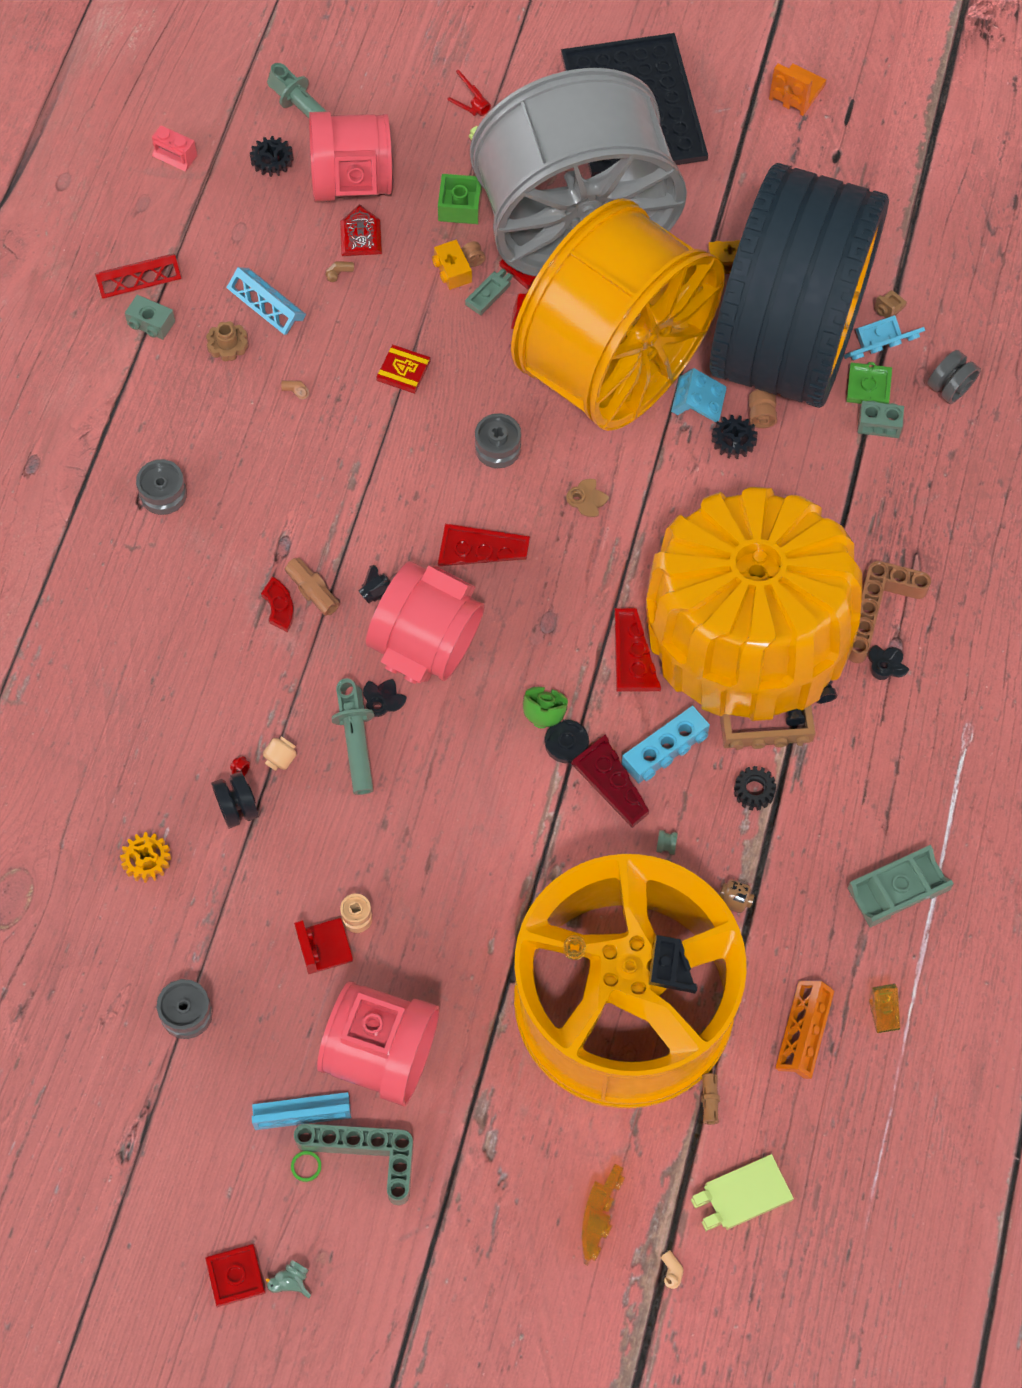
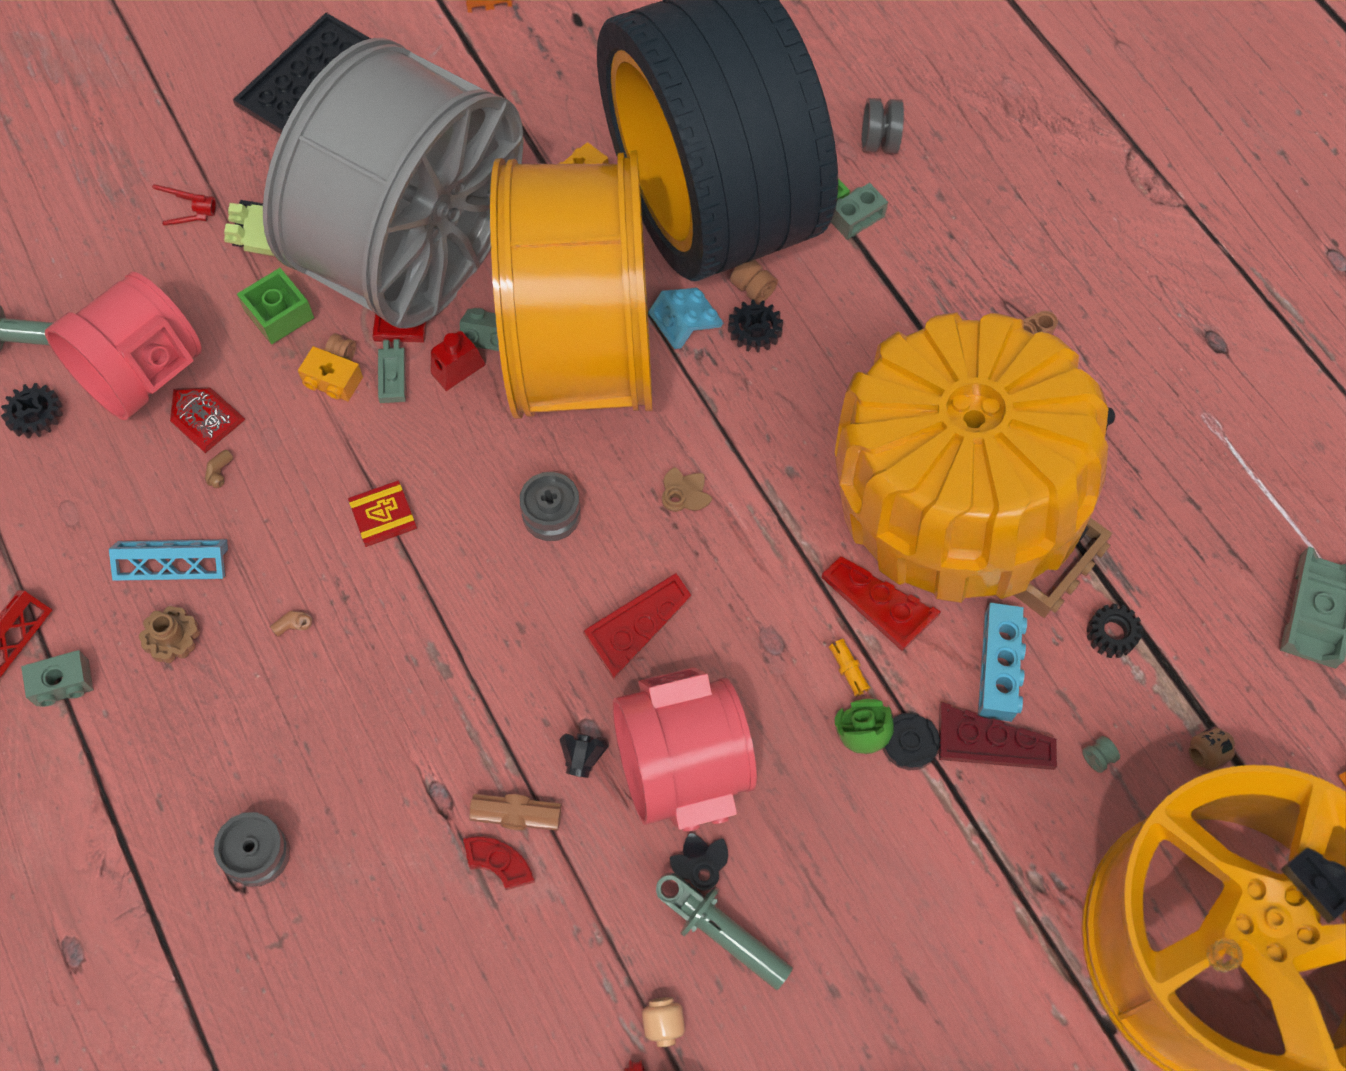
camera: 45 degrees left, 0 degrees up
none -> light orange pin [828,639,871,697]

